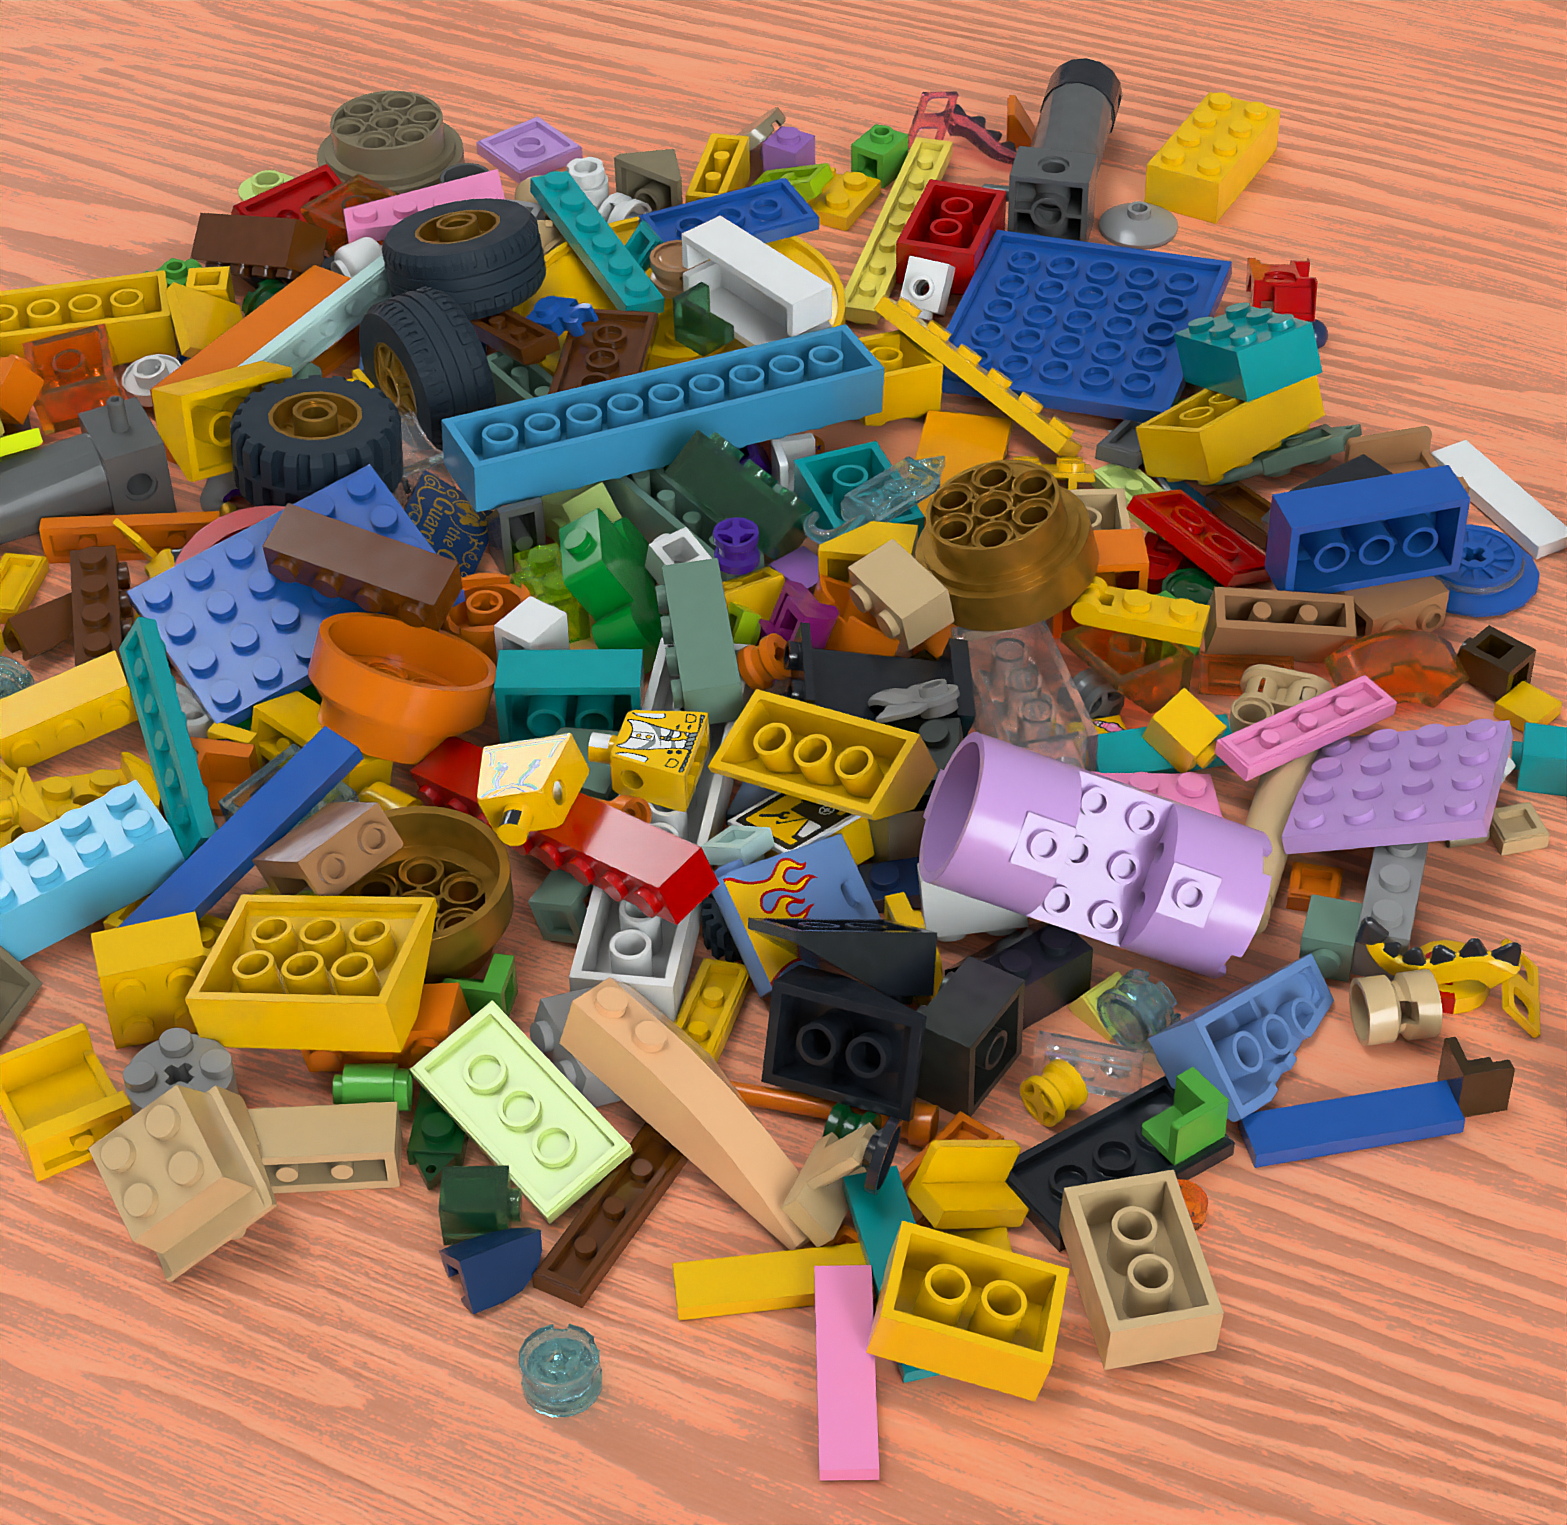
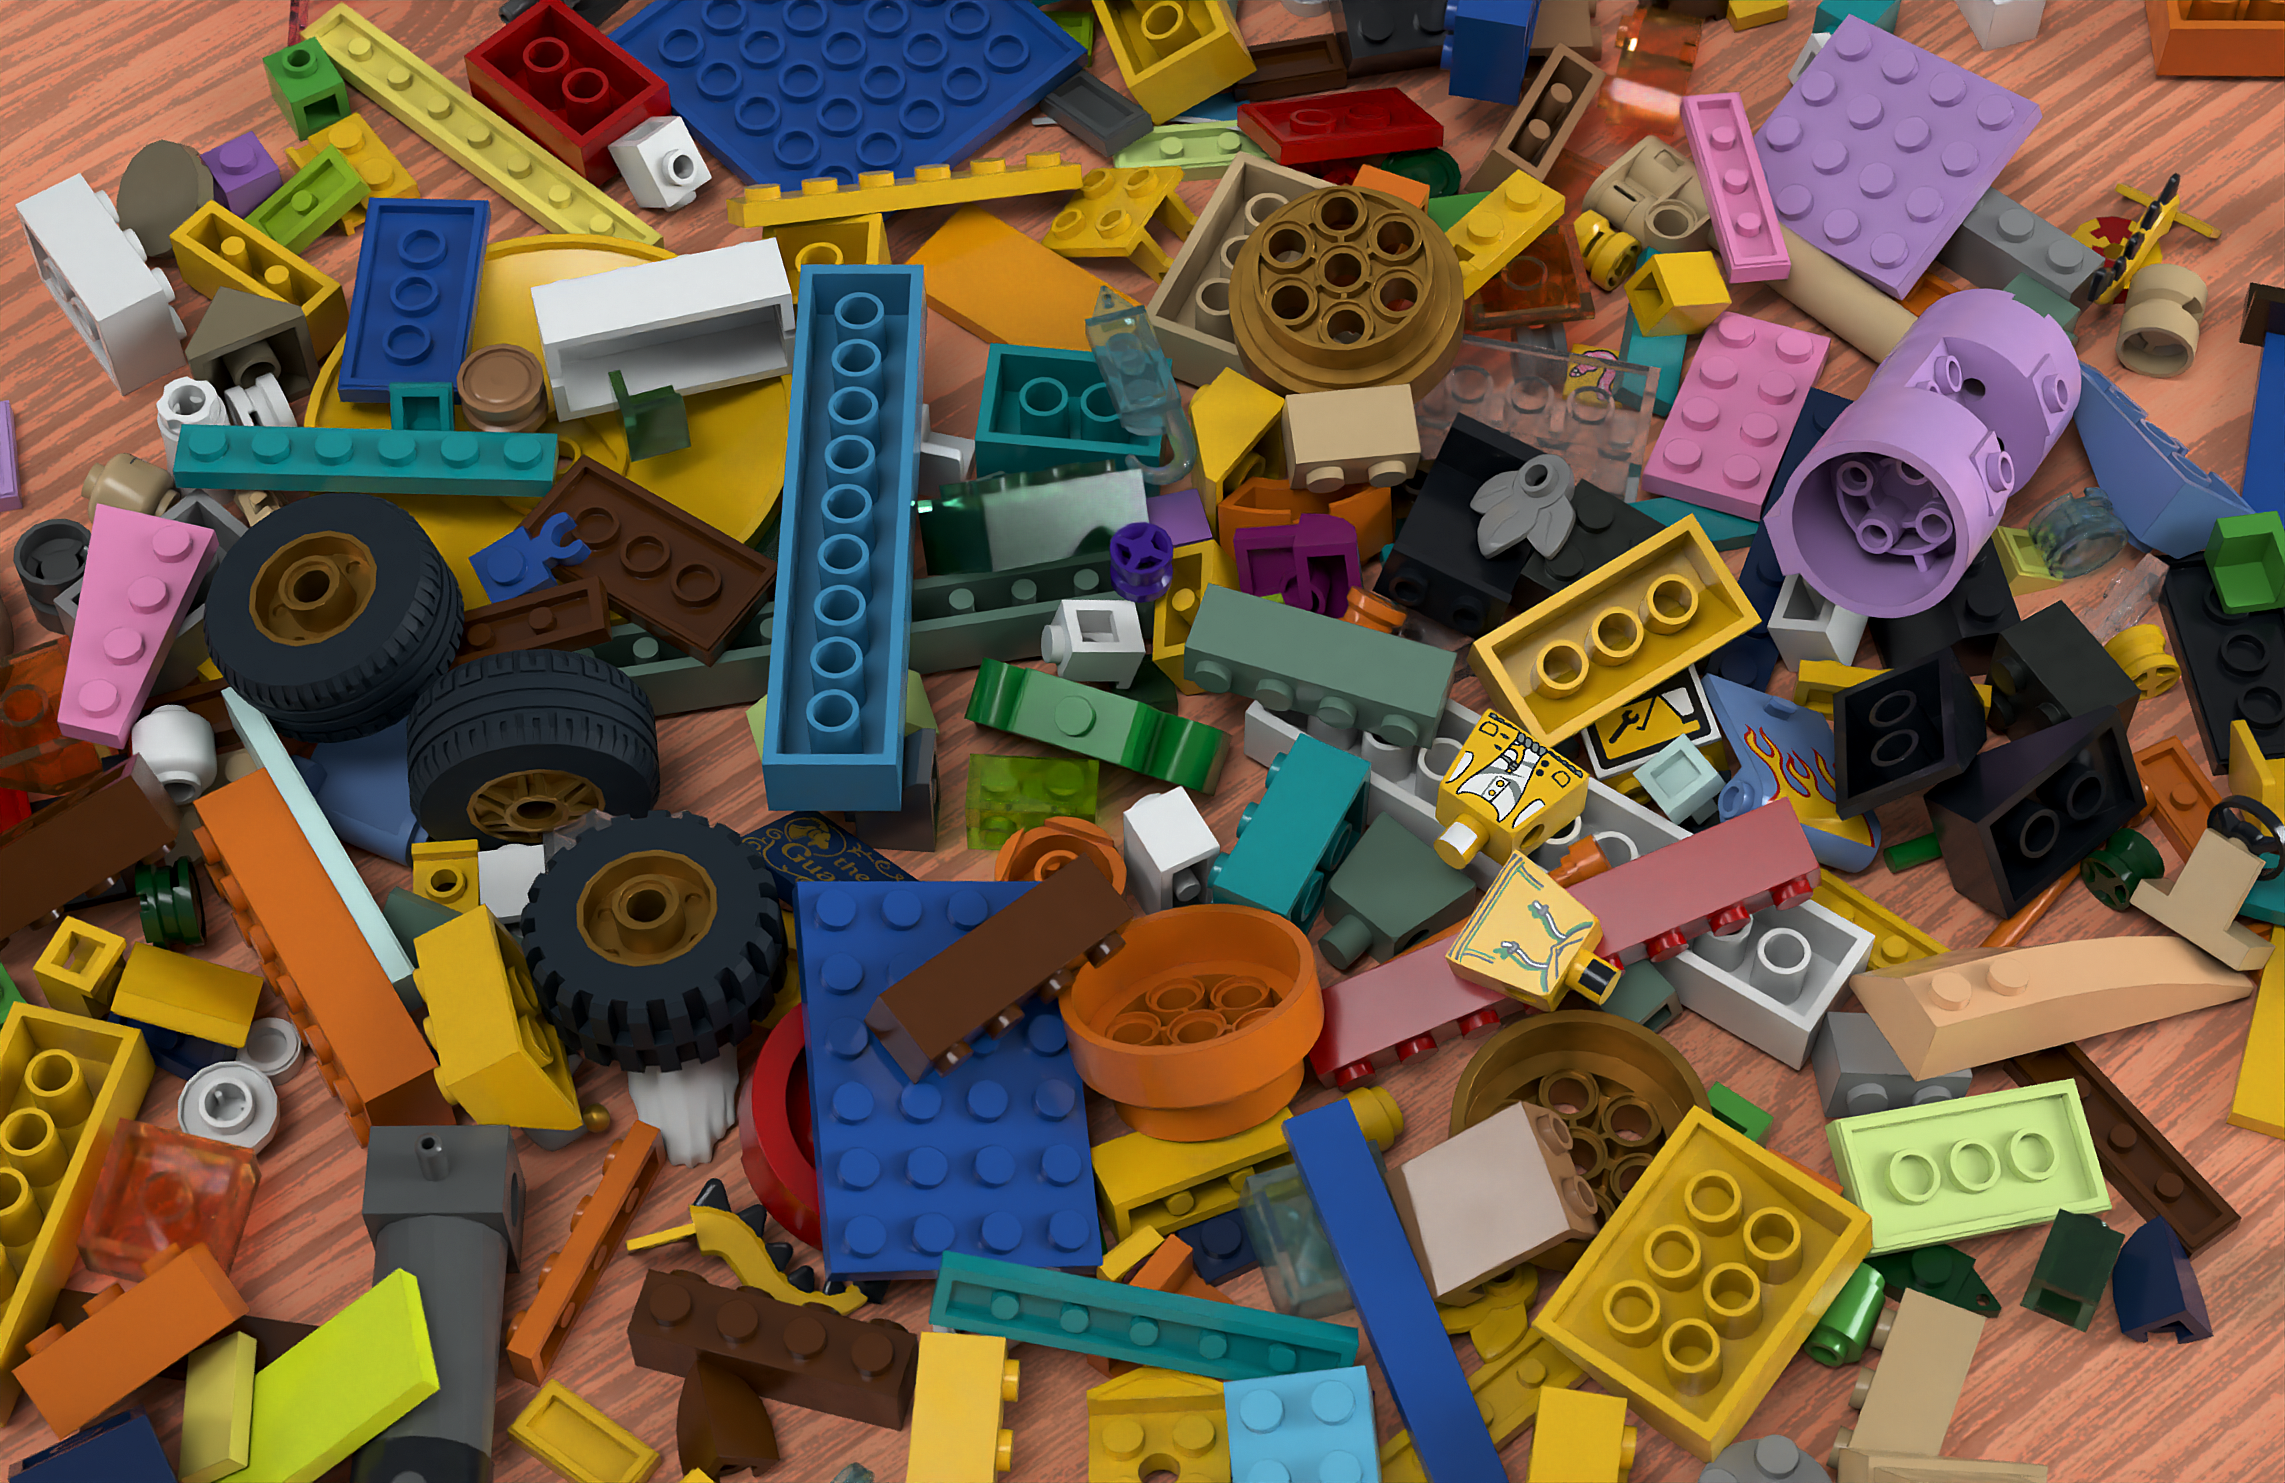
camera: 65 degrees left, 15 degrees up
none -> white brick [15,173,187,396]
none -> yellow wheel [1558,210,1642,291]

